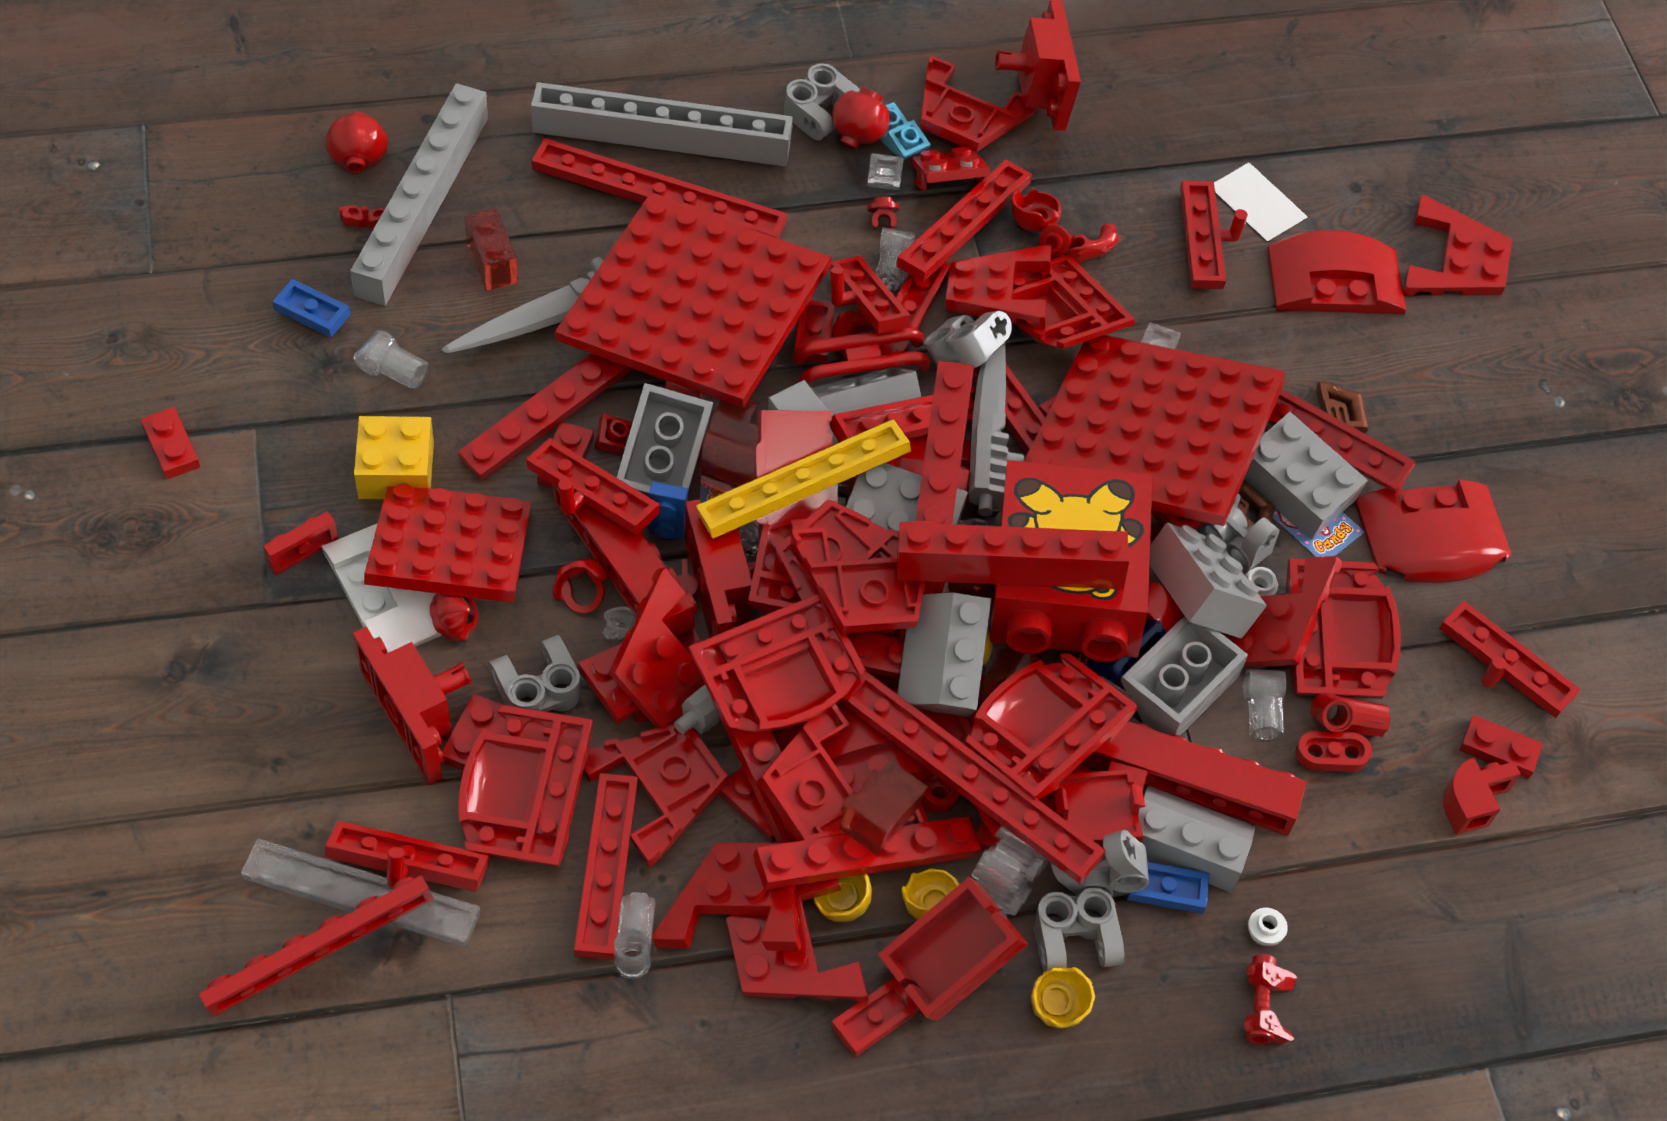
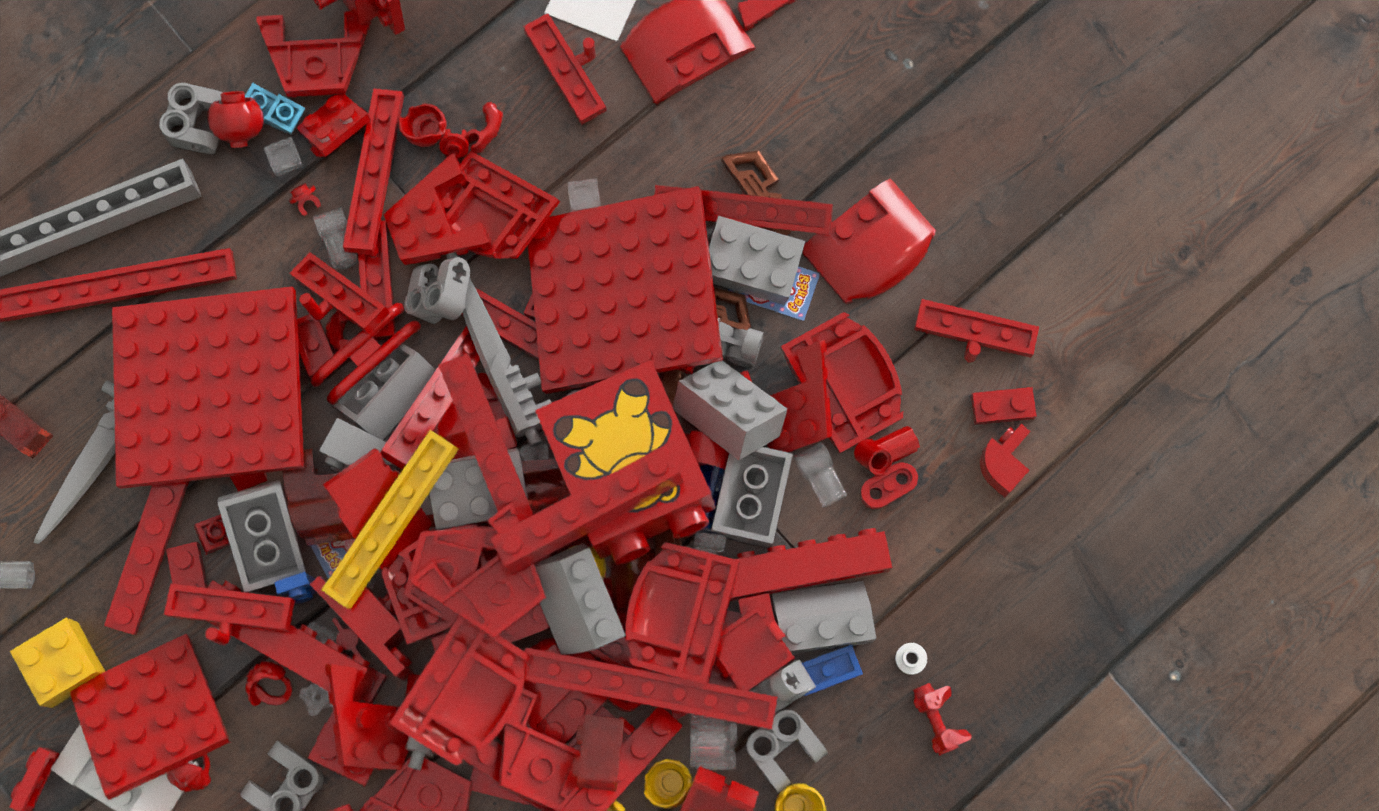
camera: 25 degrees left, 20 degrees up
white plate [1245,567,1278,596] -> none

